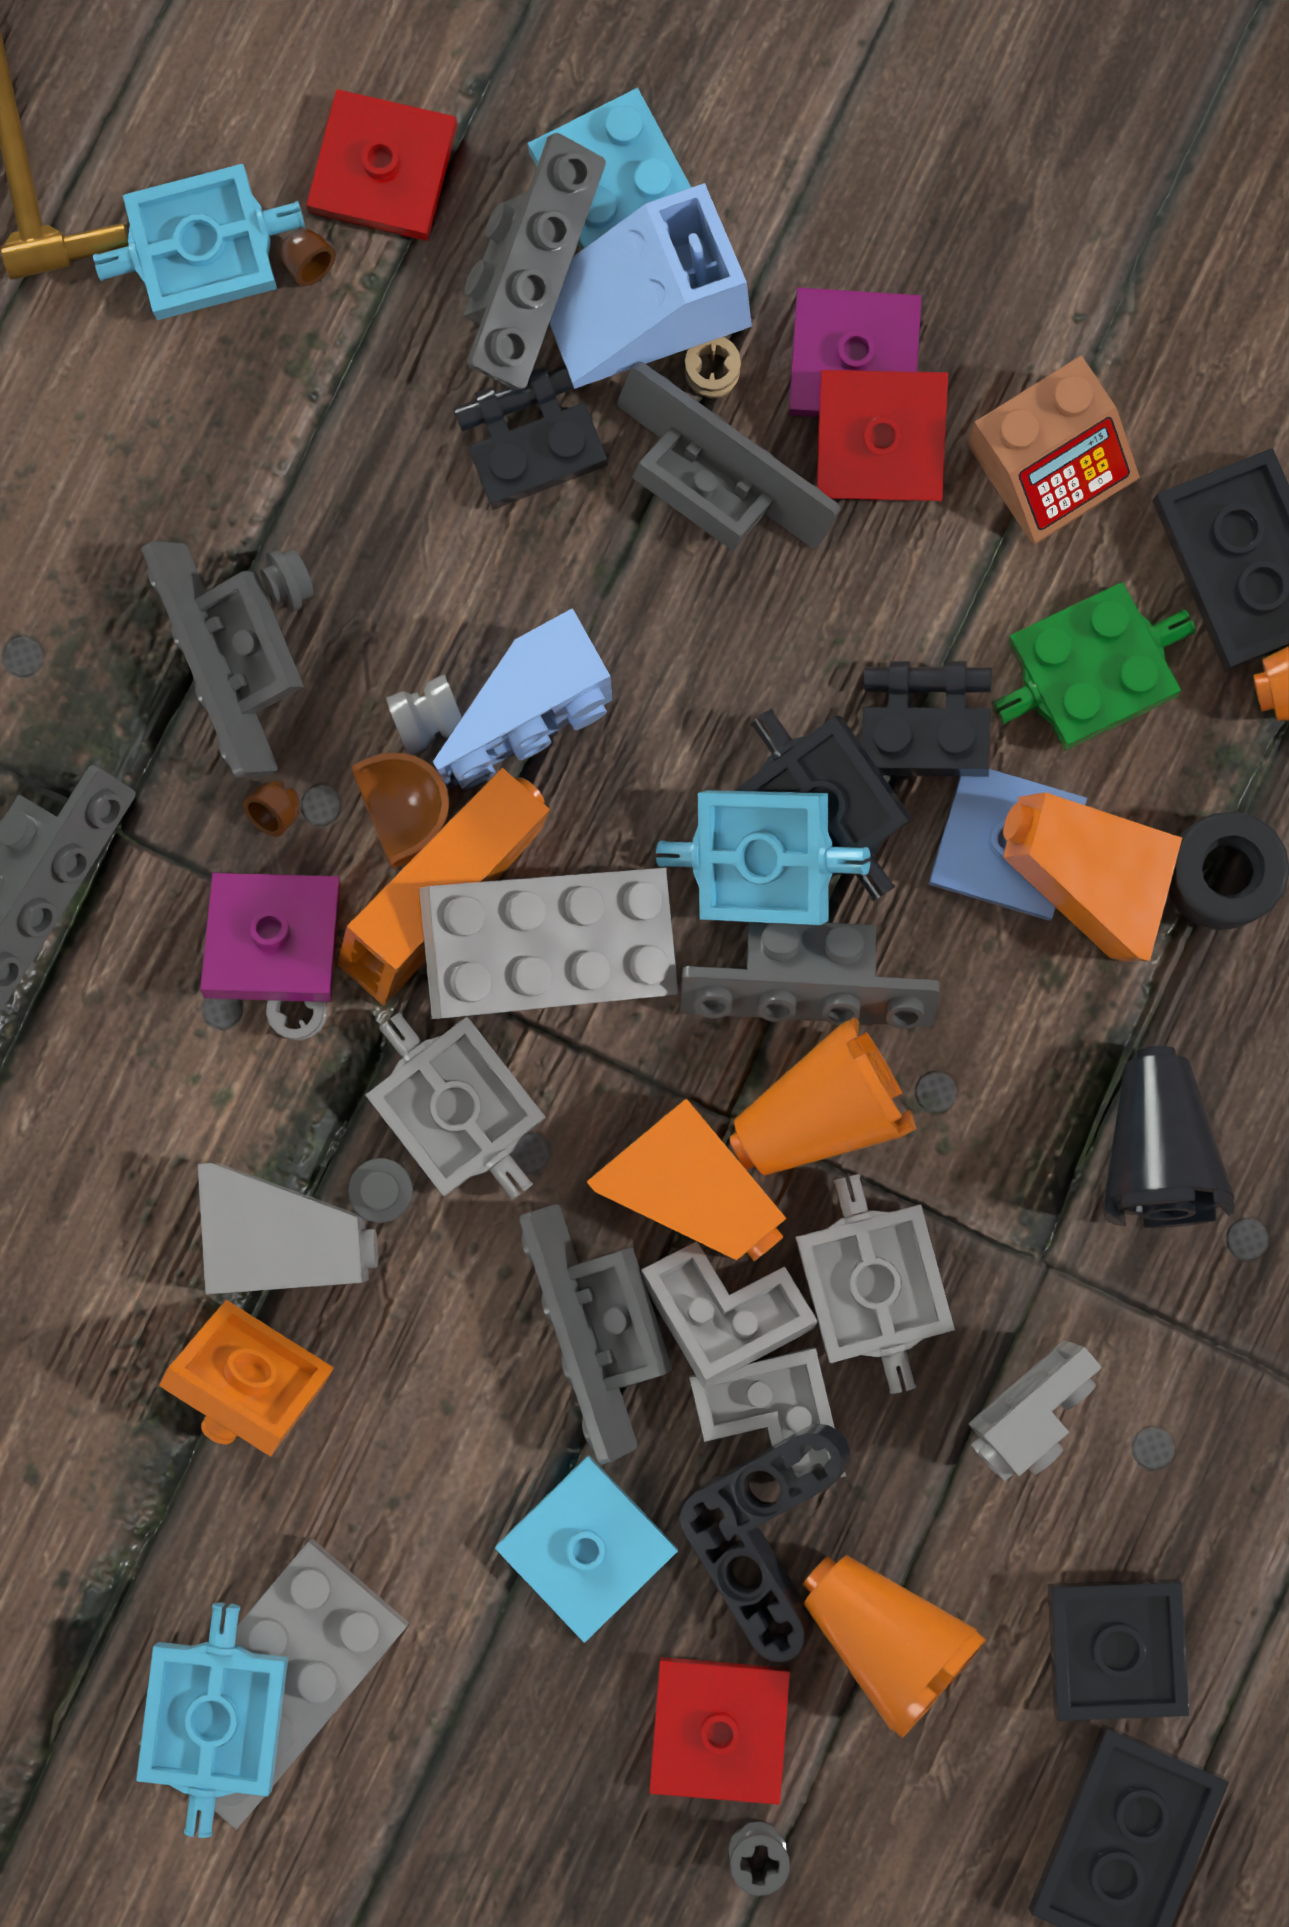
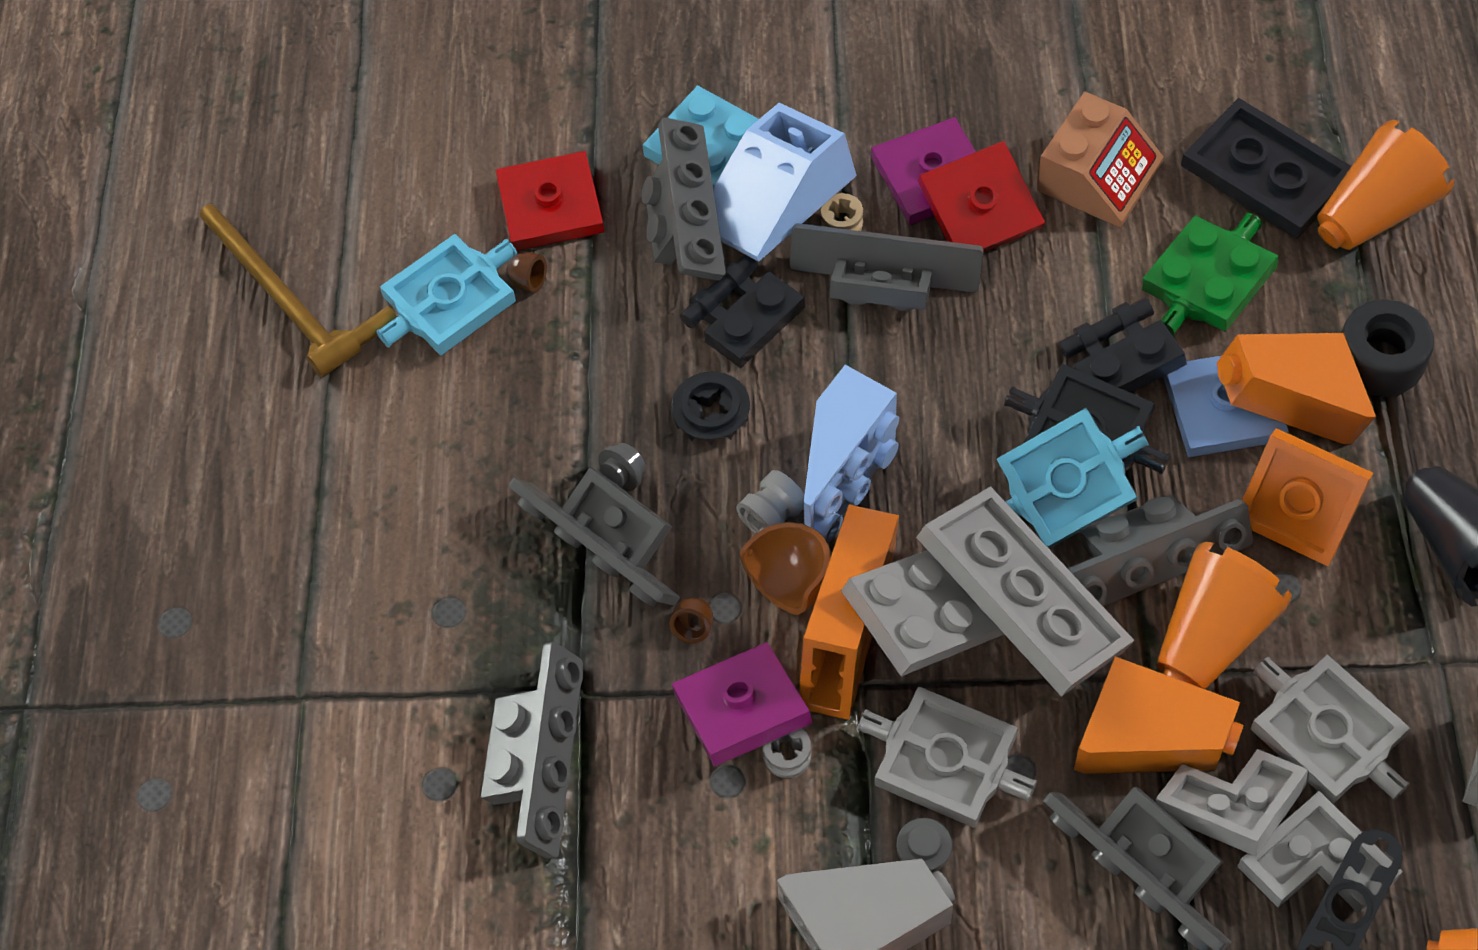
camera: 25 degrees left, 25 degrees down
none -> black gear [671,371,751,445]
none -> light grey plate [916,486,1134,697]
none -> orange tile [1242,428,1373,567]

